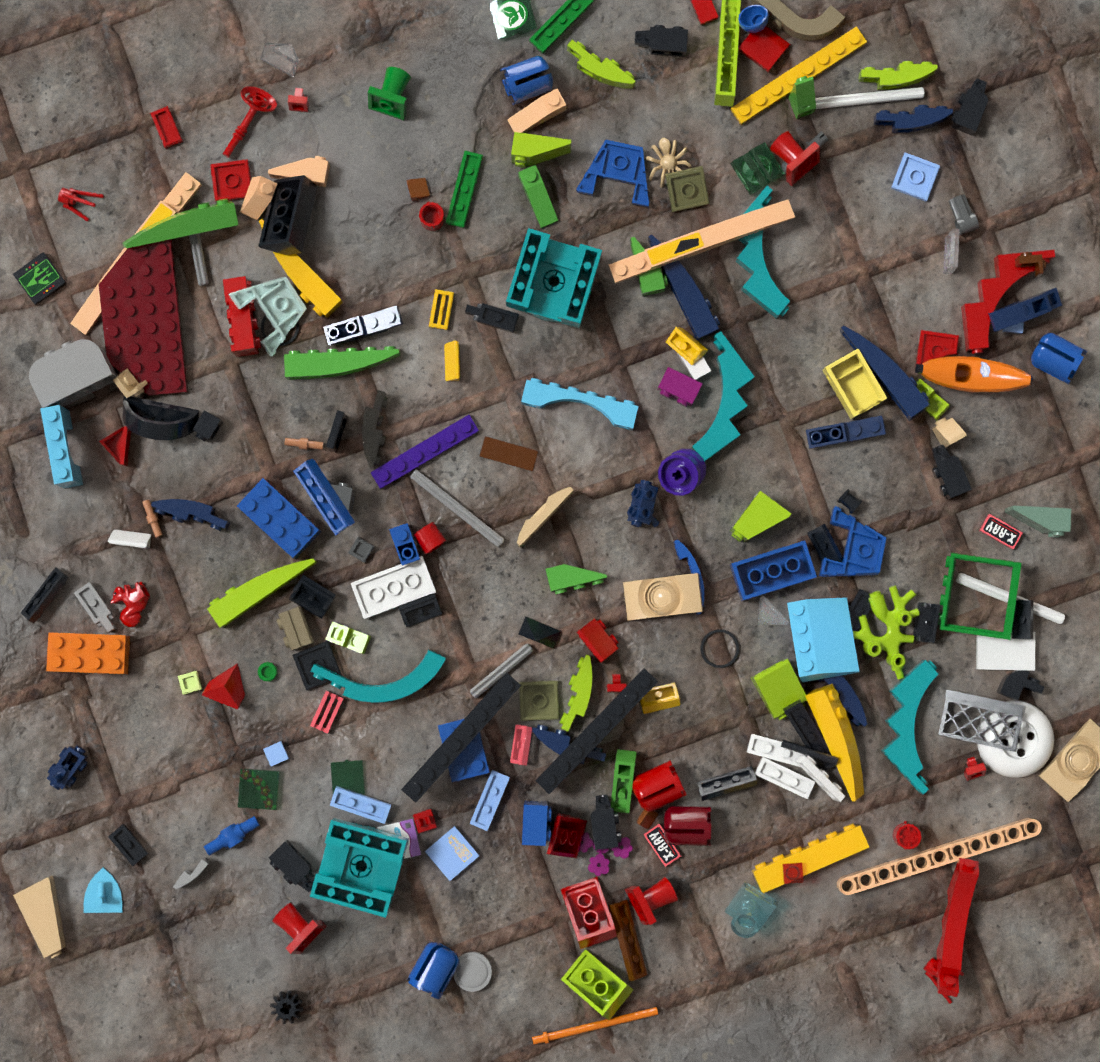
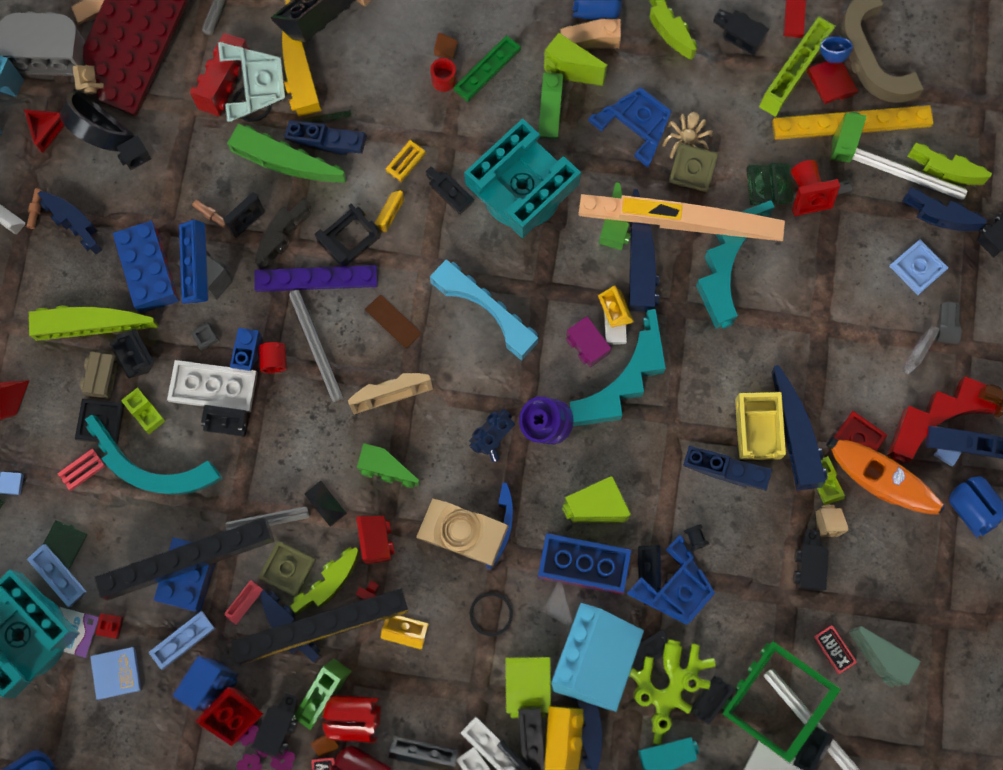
camera: 30 degrees right, 10 degrees down
green tile [258,662,278,682] -> none
none -> dark green piece [301,110,357,122]
none -> black window [314,203,379,267]

